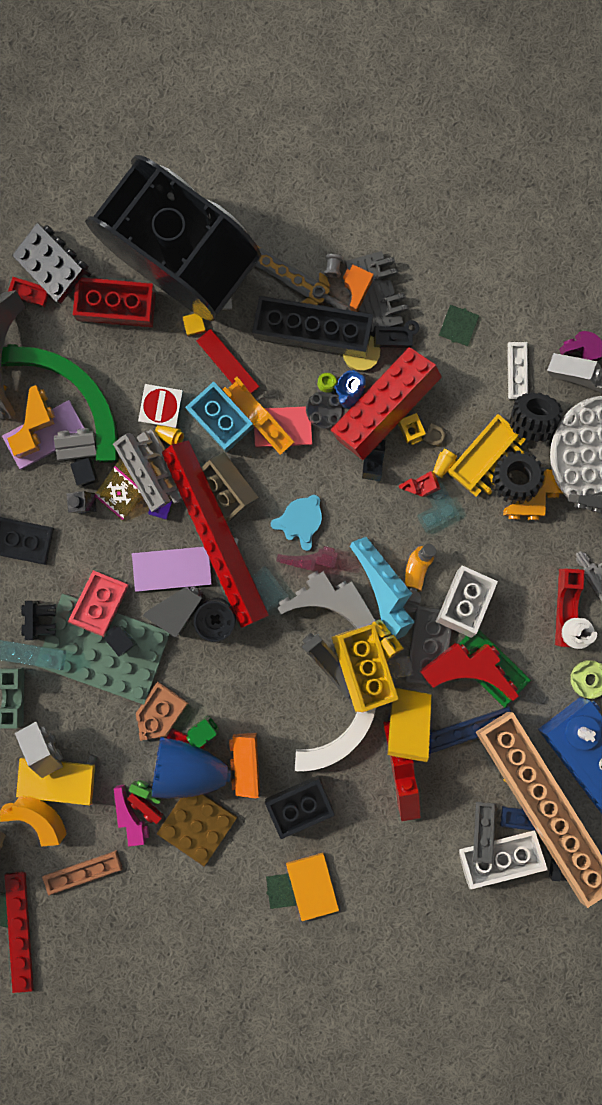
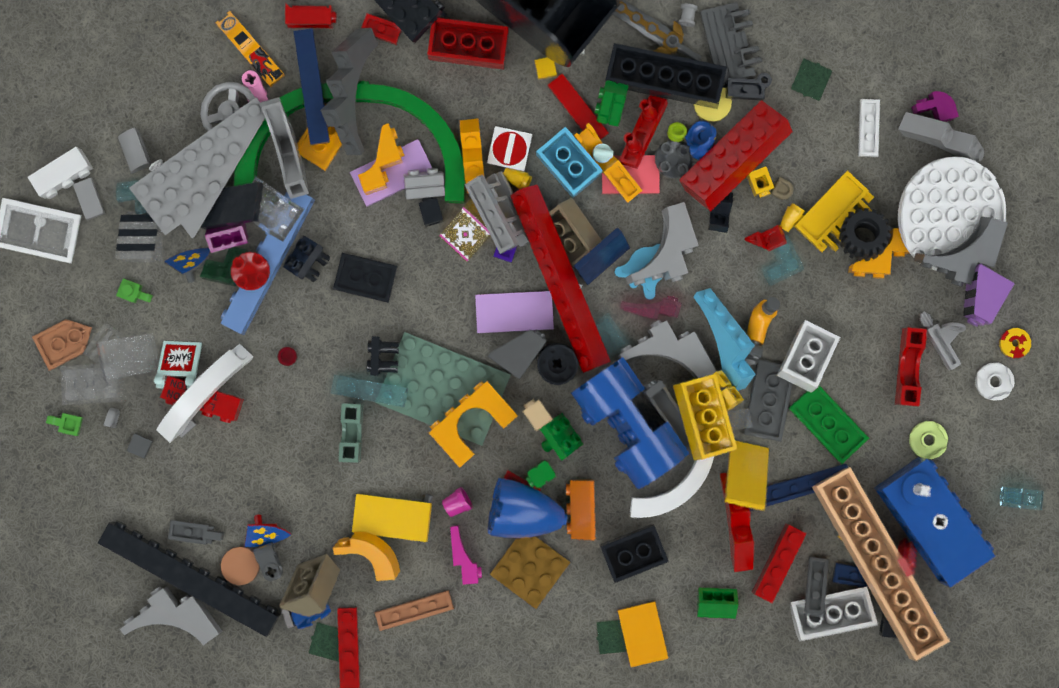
camera: 10 degrees right, 0 degrees up
light grey brick [15,722,63,778] -> none
black brick [67,491,97,514] -> none
coral tile [68,570,129,637] -> none
black brick [104,625,137,657] -> none
red plate [127,793,164,825] -> none
bright green plate [129,780,161,804] -> none
nougat tile [136,682,189,741] -> none
orange arch [343,265,374,312] -> none
red arch [419,643,519,701] -> none
black tyre [509,392,563,442] -> none
white piece [562,618,597,649] -> none
none -> light orange arch [429,381,518,468]
none -> dark pink piece [442,487,473,517]
none -> light orange arch [460,118,484,194]
none -> tan brick [523,399,553,431]
none -> green plate [540,413,583,461]
none -> blue cylinder [571,357,690,490]
none -> dark blue tile [574,228,630,285]
none -> light aqua plate [593,144,613,163]
none -> green brick [594,80,628,127]
none -> red plate [619,95,668,169]
none -> light grey arch [626,202,699,286]
none -> green brick [697,587,738,619]
none -> red brick [752,523,807,603]
none -> red plate [897,538,917,578]

